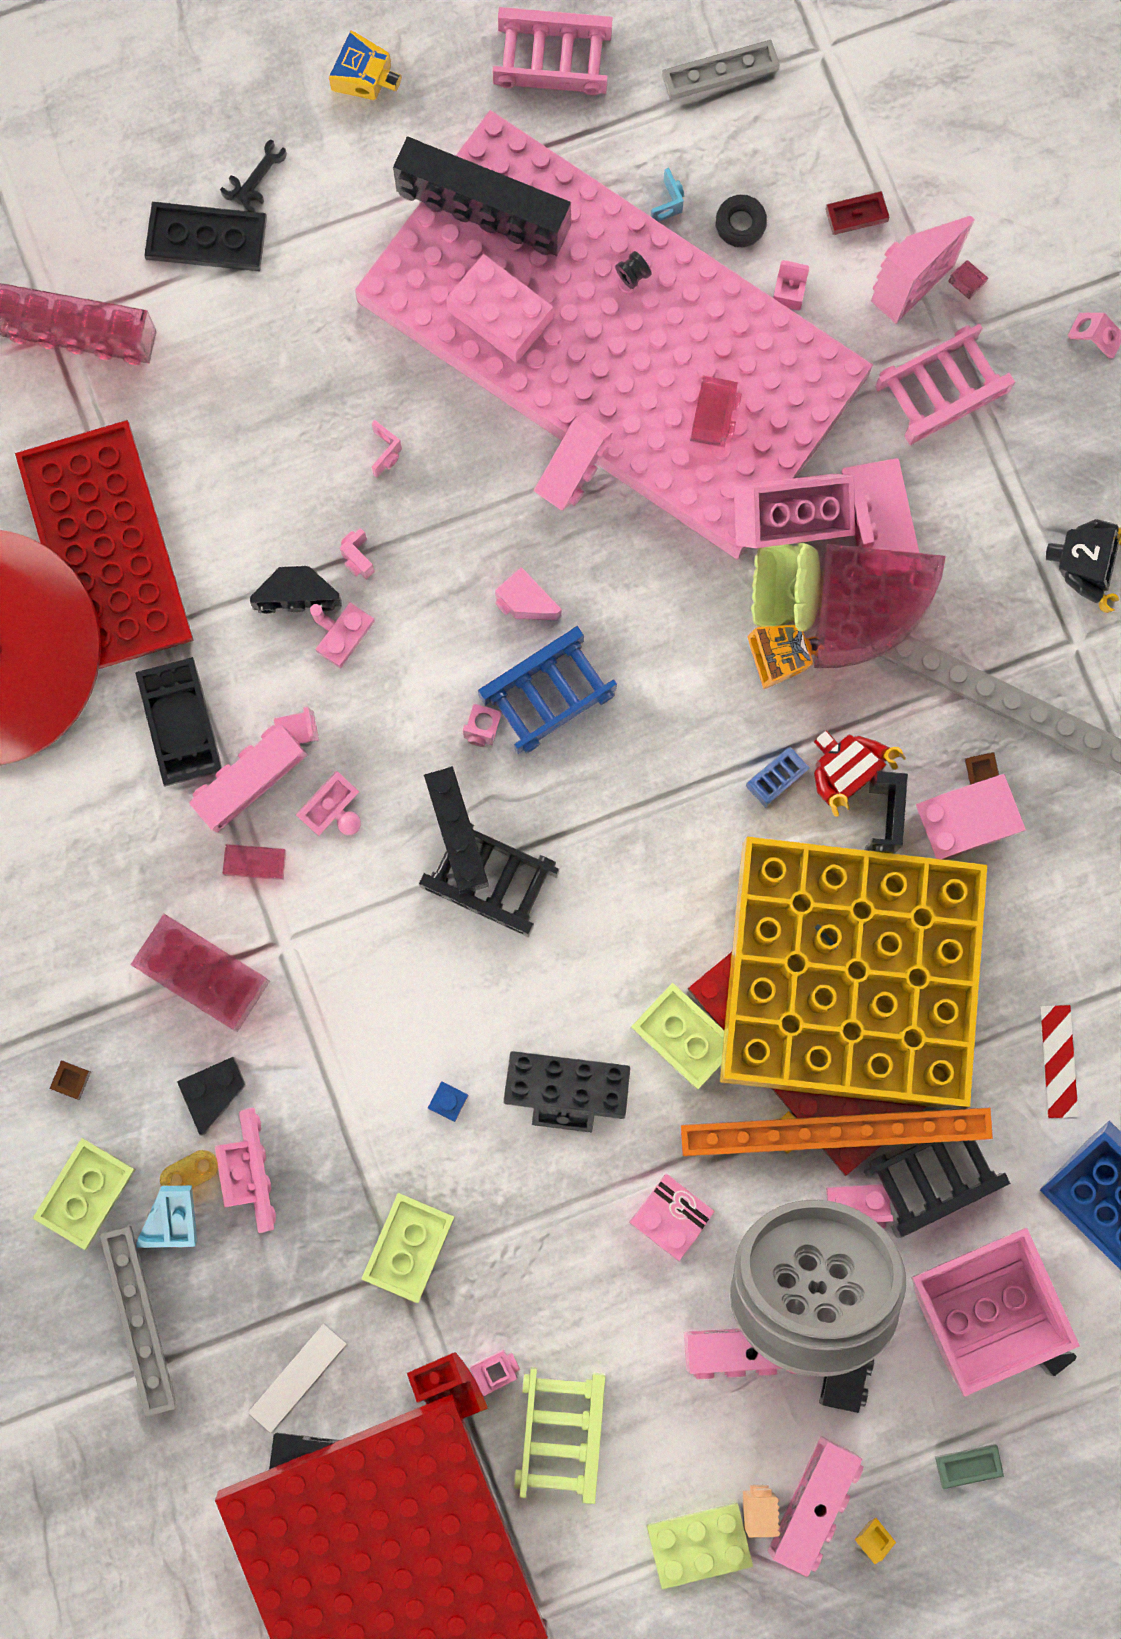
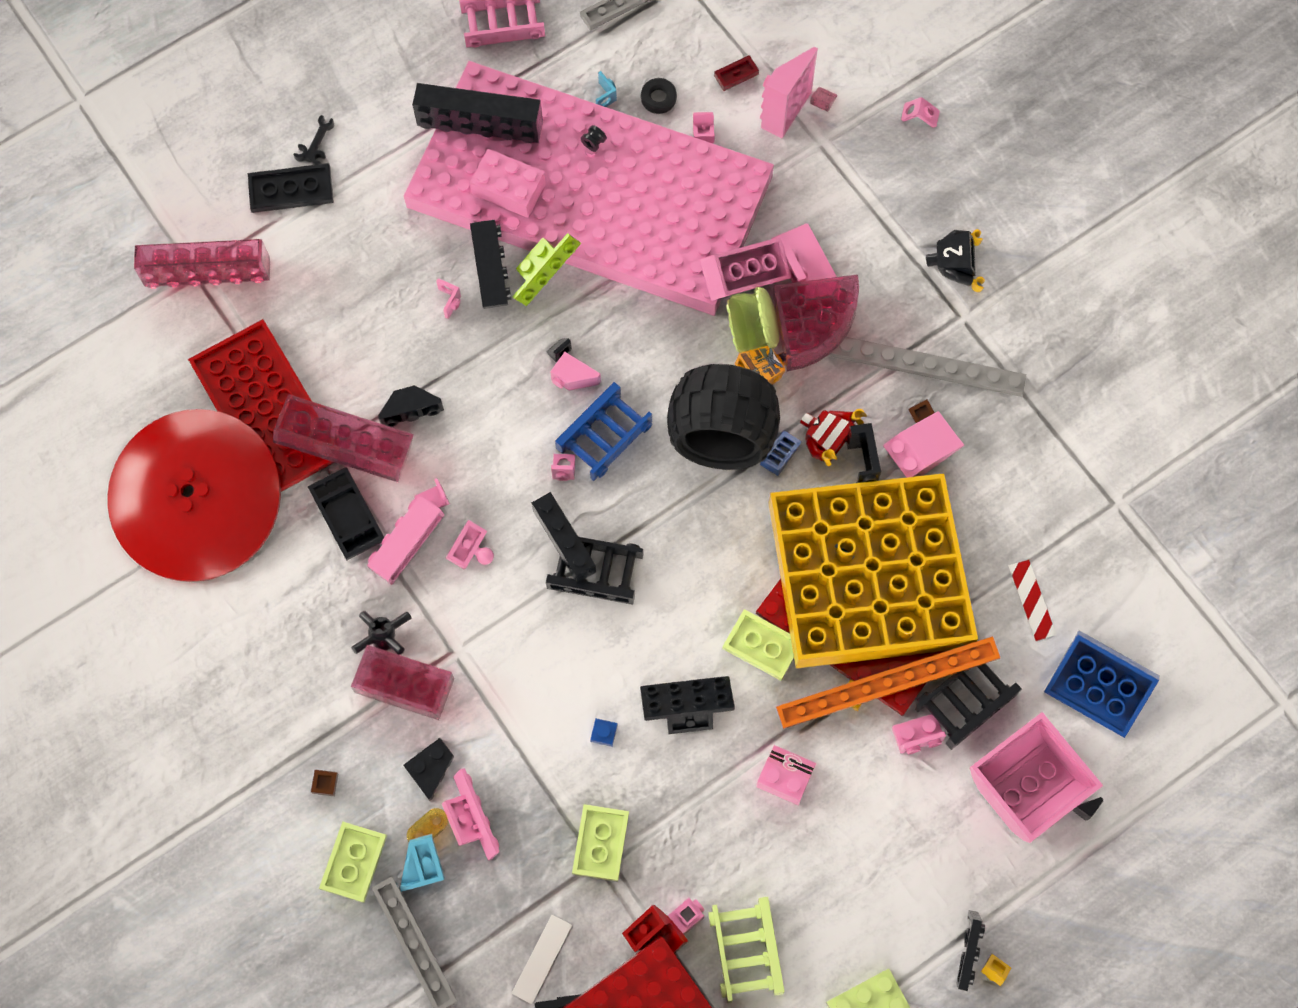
camera: 10 degrees left, 10 degrees down
clear pink plate [222,844,286,880] -> none
bright pink plate [310,603,375,668] -> none
torso [329,30,402,100] -> none
bright pink bracket [340,528,375,580] -> none
bright pink brick [534,412,613,511] -> none
bright pink brick [684,1329,798,1379] -> none
clear pink brick [690,375,742,448] -> none
light grey wheel [730,1200,906,1376] -> none
light nougat brick [743,1485,781,1538] -> none
bright pink brick [767,1436,864,1577] -> none
black brick [819,1359,874,1413] -> none
bright pink fence [875,323,1015,445] -> none
sand green tile [935,1444,1004,1489] -> none
none -> clear pink brick [273,394,414,482]
none -> black bar [351,611,412,655]
none -> black brick [470,220,512,309]
none -> lime bracket [512,233,581,306]
none -> black slope [546,338,572,362]
none -> black tyre [667,364,780,470]
none -> black wing [956,910,985,991]

